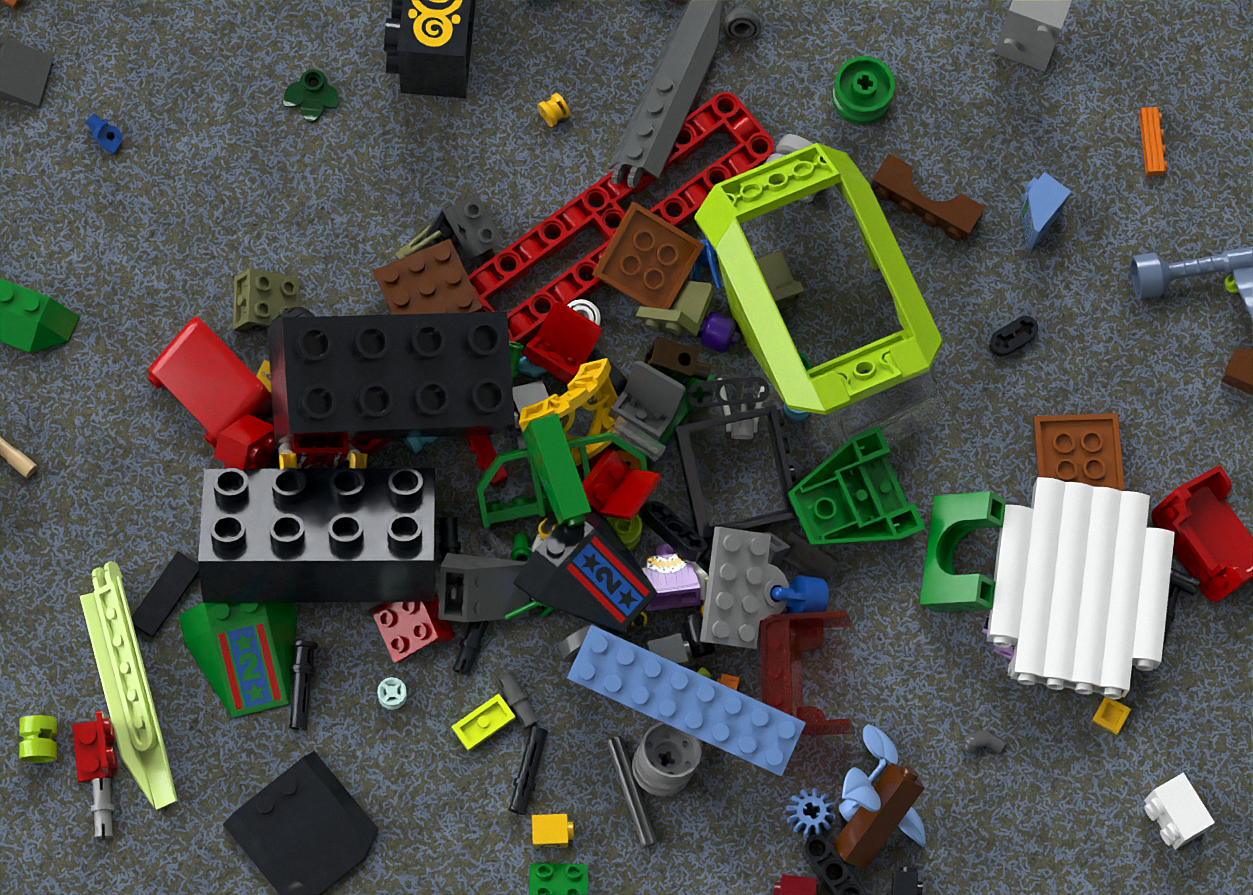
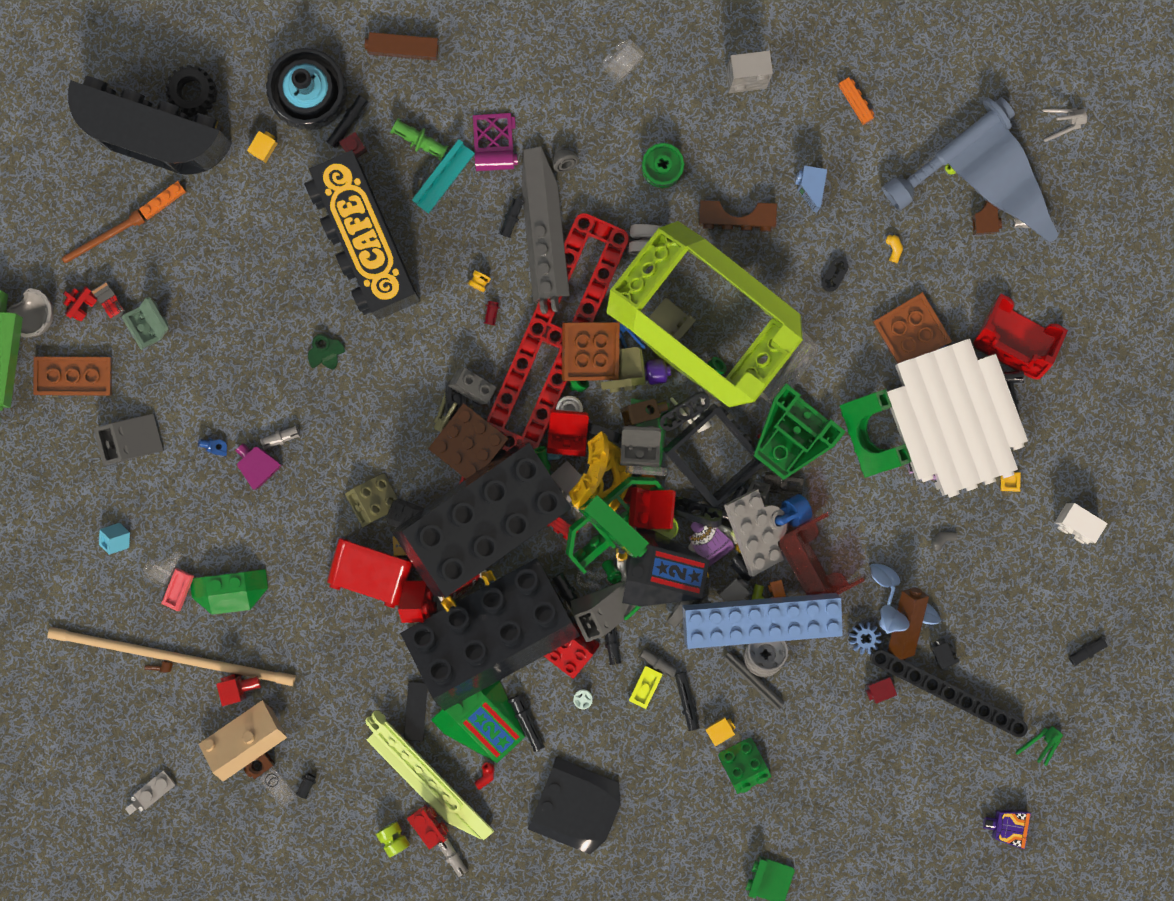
camera: 25 degrees left, 15 degrees up
none -> magenta torso [236,443,283,490]
none -> light grey pin [260,425,300,450]
none -> red arm [474,762,495,790]
none -> dark red pin [483,301,500,326]
none -> black pin [499,198,524,238]
none -> green tile [569,381,589,392]
none -> yellow arm [886,235,903,263]

